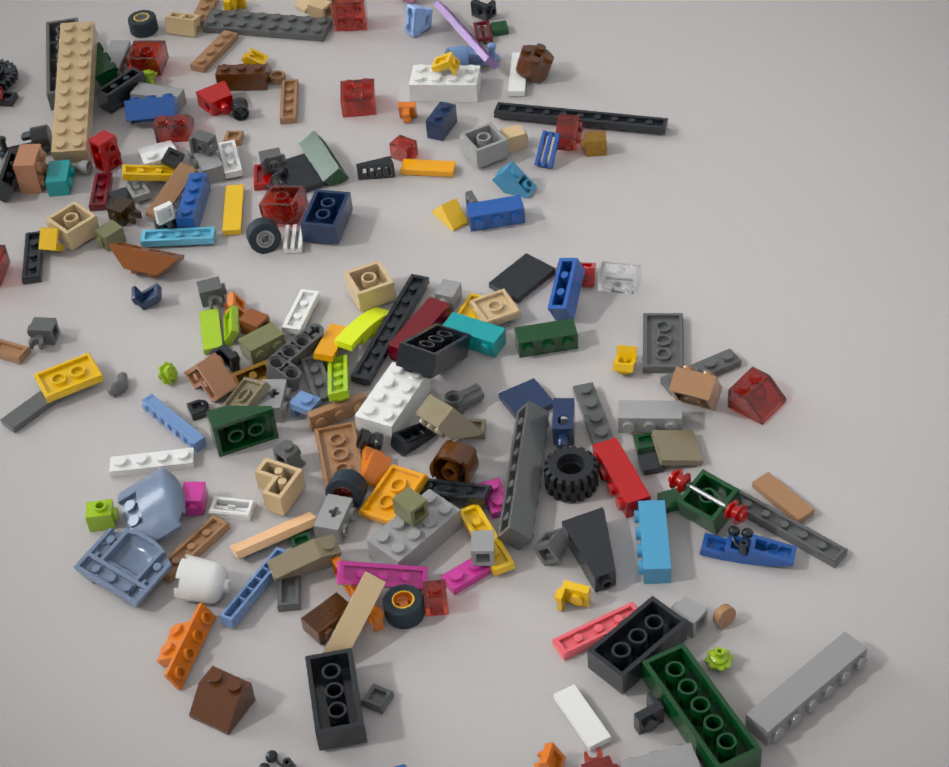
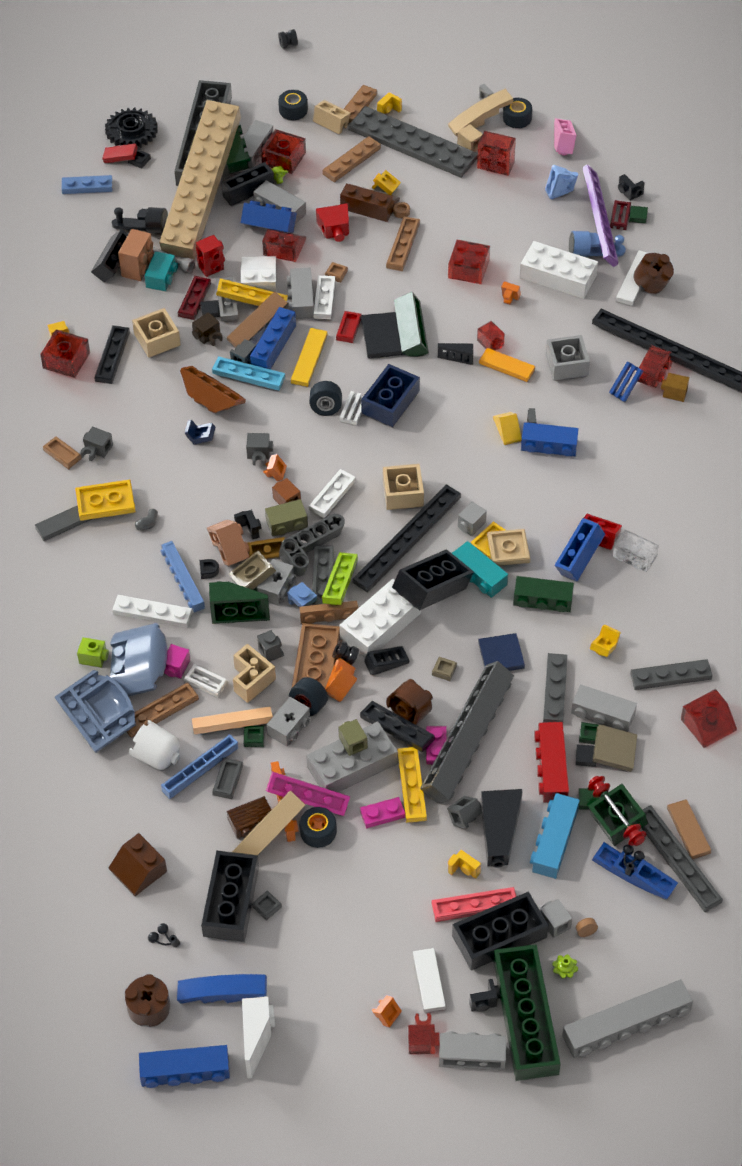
camera: 15 degrees right, 10 degrees up
yellow panel [39,227,64,252] -> none
olive brick [94,220,126,252] -> none
white tile [153,201,176,225] -> none
orange bracket [157,603,216,690] -> none
lime plant [158,361,178,385] -> none
black tile [161,147,185,170] -> none
dark grey brick [188,129,219,156] -> none
lime tile [199,308,223,355] -> none
lime tile [223,305,239,346] -> none
black wheel [231,97,249,121] -> none
dark grey brick [258,147,287,176] -> none
clear red brick [259,185,308,225] -> none
black piece [265,167,287,192] -> none
dark tan slope [267,534,342,581] -> none
light orange tile [313,323,347,362] -> none
neon yellow slope [334,307,389,351] -> none
light orange tile [358,464,429,525] -> none
dark red brick [388,297,452,362] -> none
dark tan slope [414,394,483,440] -> none
clear red brick [423,579,449,617] -> none
dark blue brick [426,101,457,141] -> none
yellow bracket [431,52,460,75] -> none
dark grey piece [445,383,484,415] -> none
light grey brick [471,530,495,566] -> none
black tile [489,253,556,303] -> none
dark azure slope [492,161,537,199] -> none
tan brick [500,124,528,153] -> none
black tyre [544,446,599,503] -> none
dark blue torso [552,398,576,449] -> none
dark grey tile [643,313,684,373] -> none
medium nougat brick [669,365,723,411] -> none

